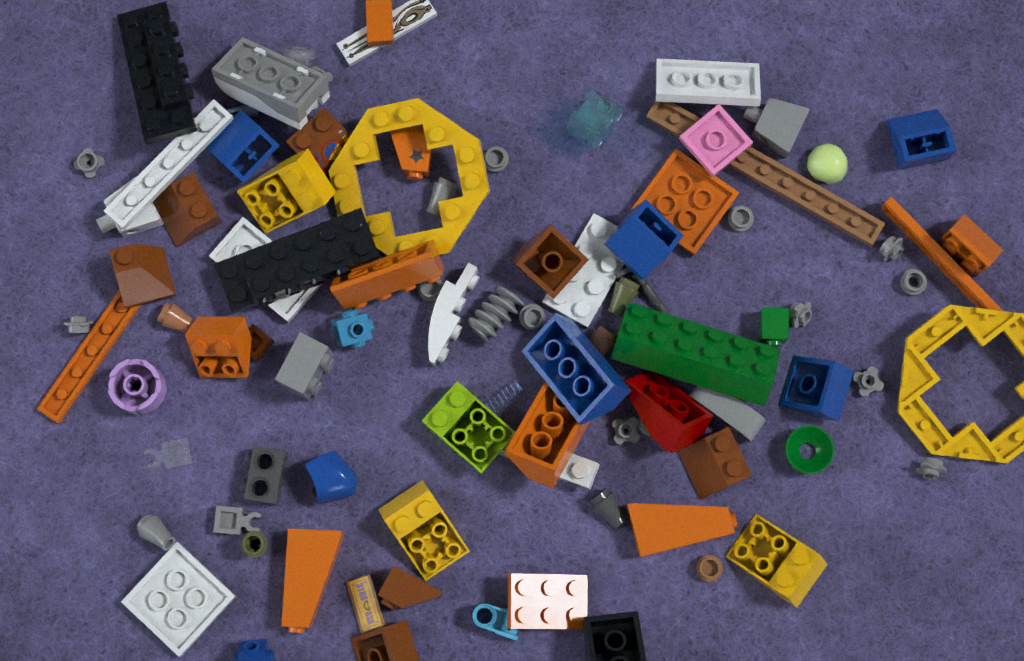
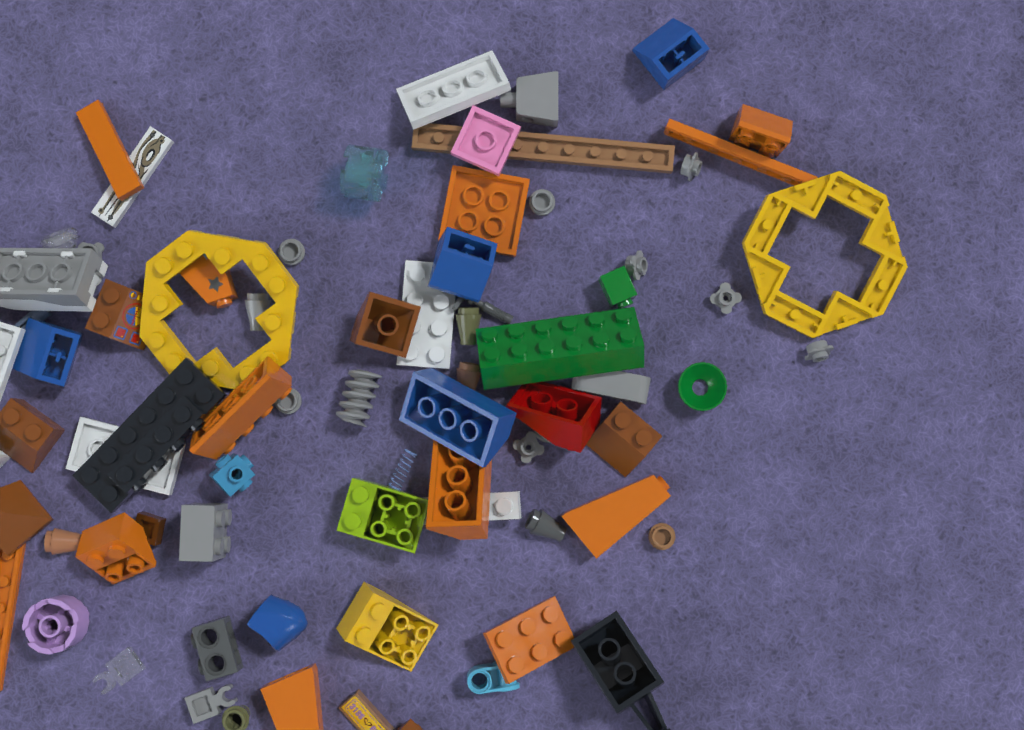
camera: 30 degrees left, 5 degrees up
yellow slope [237,148,336,234] -> none
dark orange slope [378,566,444,610] -> none
white slope [428,263,480,366] -> none
light grey plate [519,304,545,330] -> none
yellow slope [725,514,828,608] -> none
blue slope [779,356,854,422] -> none
yellowish green hair [807,143,848,185] -> none
light grey plate [900,269,927,295] -> none

